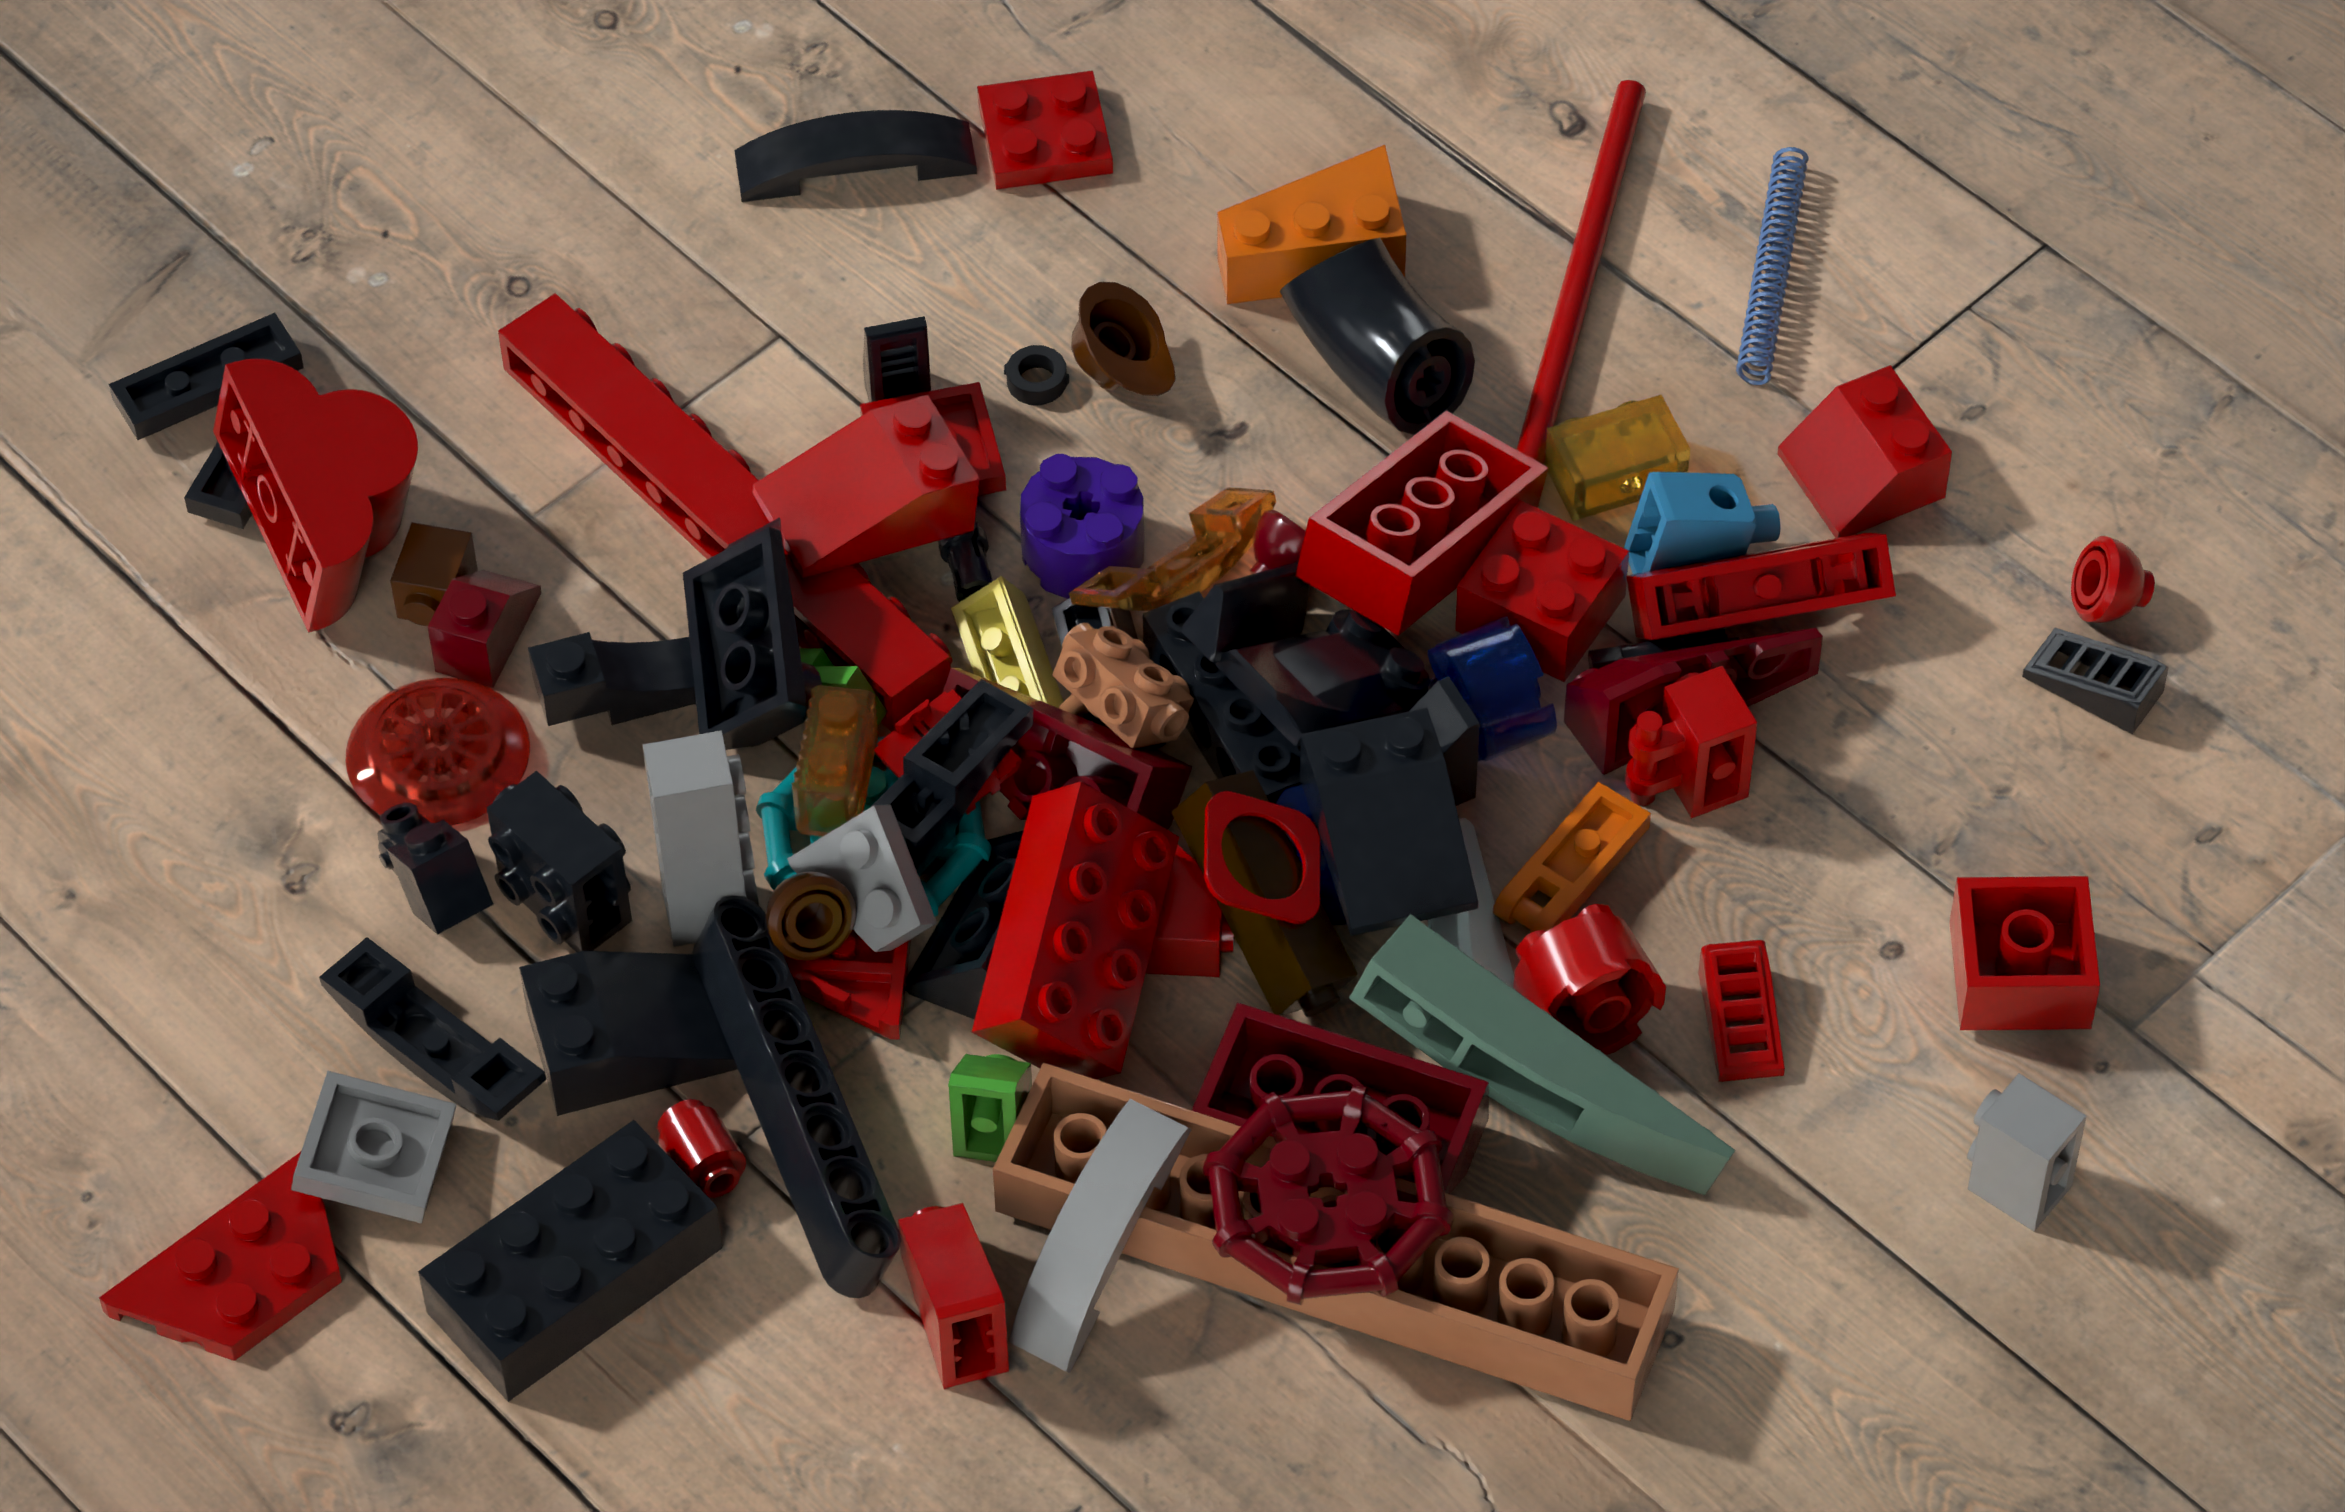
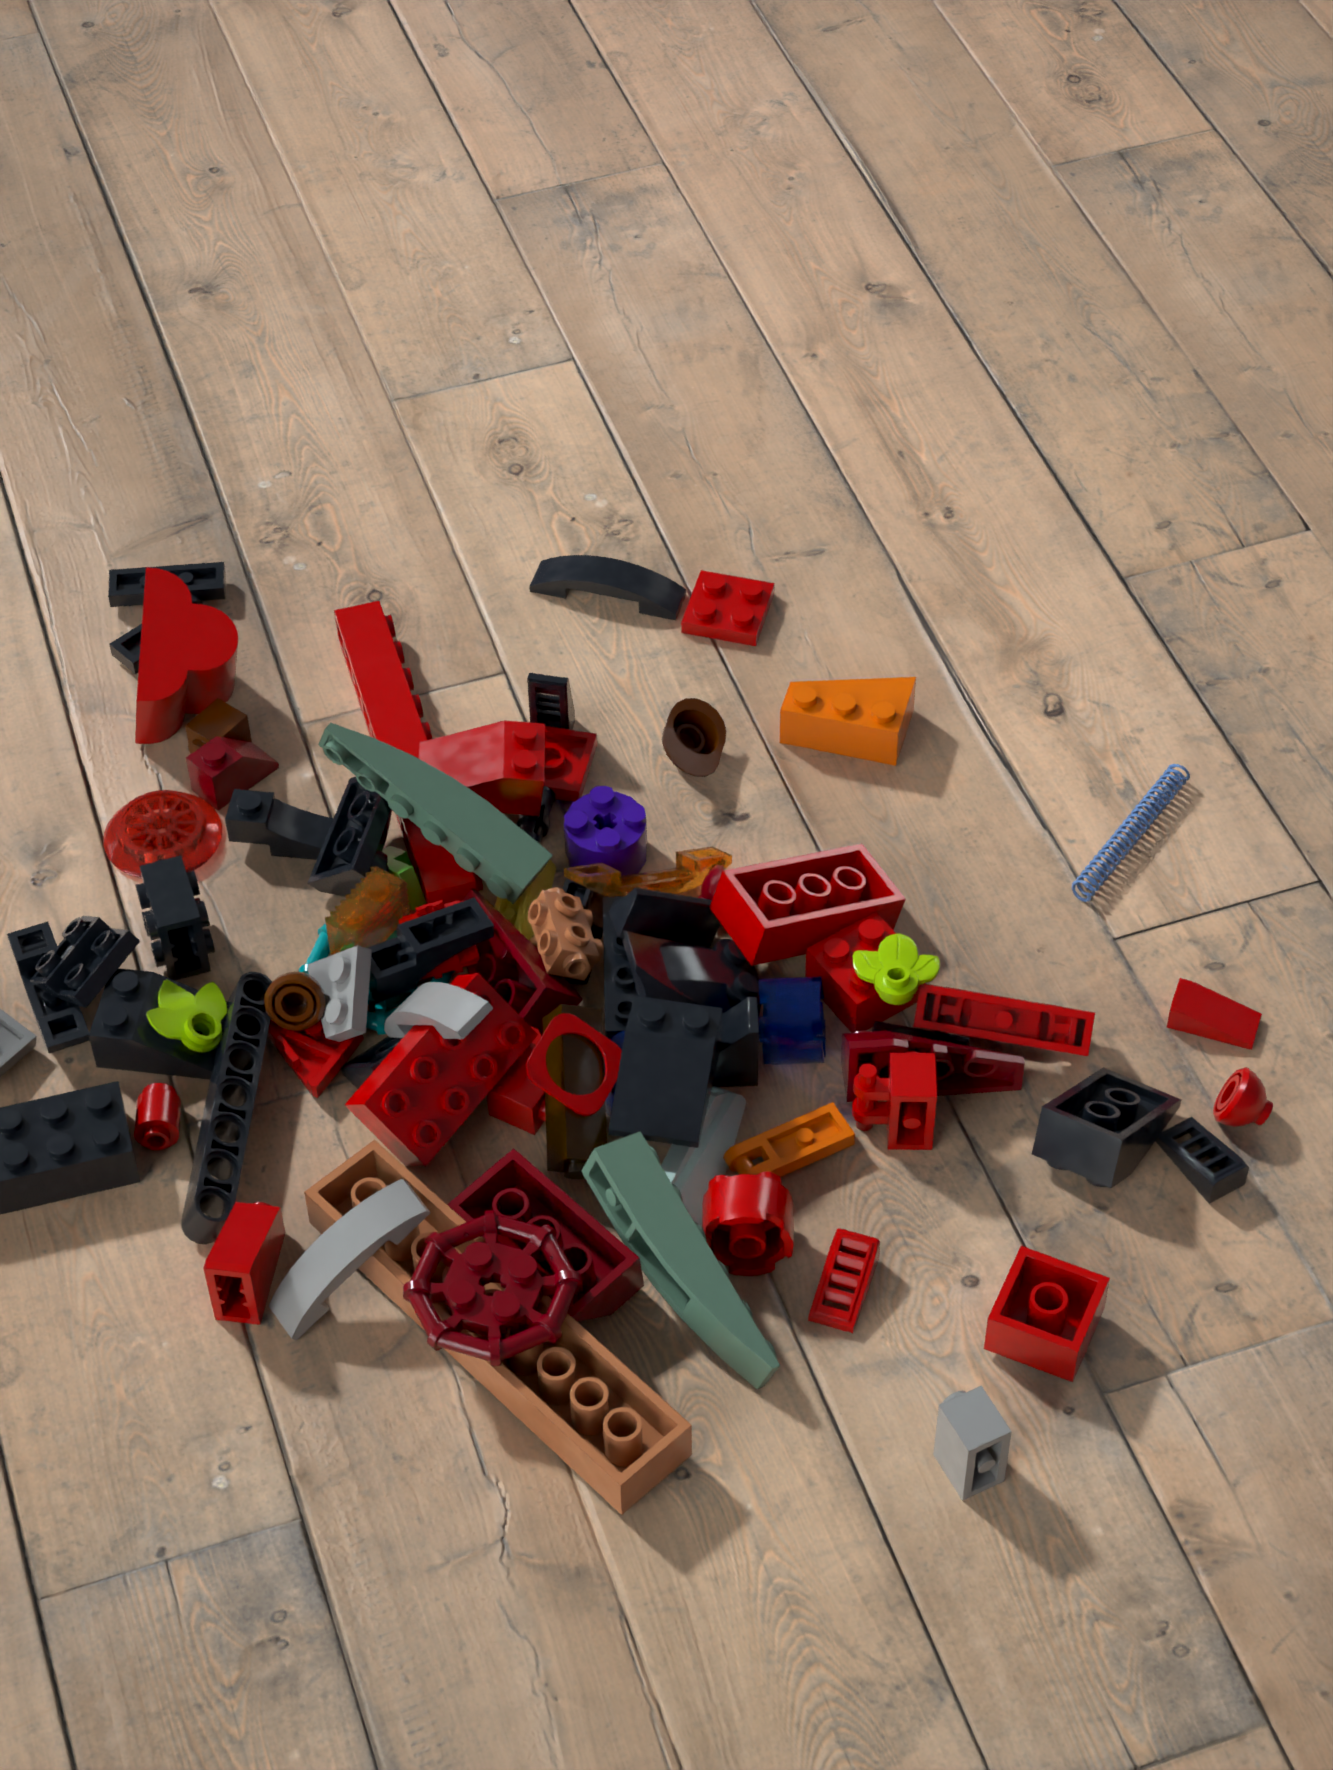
camera: 25 degrees right, 5 degrees down
black brick [377,803,494,935] -> none
light grey brick [643,730,759,947] -> none
bright green slope [948,1054,1032,1162] -> none
black piece [1004,345,1069,405] -> none
black brick [1280,238,1475,435] -> none
red piece [1516,80,1646,465] -> none
clear yellow brick [1545,394,1690,521] -> none
dark azure torso [1624,472,1781,574] -> none
red slope [1777,365,1952,538] -> none
none -> black slope [30,916,140,1008]
none -> lime plate [146,979,227,1052]
none -> sand green slope [318,722,553,904]
none -> light grey slope [384,982,493,1039]
none -> lime plate [853,933,940,1005]
none -> black slope [1032,1067,1182,1188]
none -> red slope [1167,978,1262,1050]

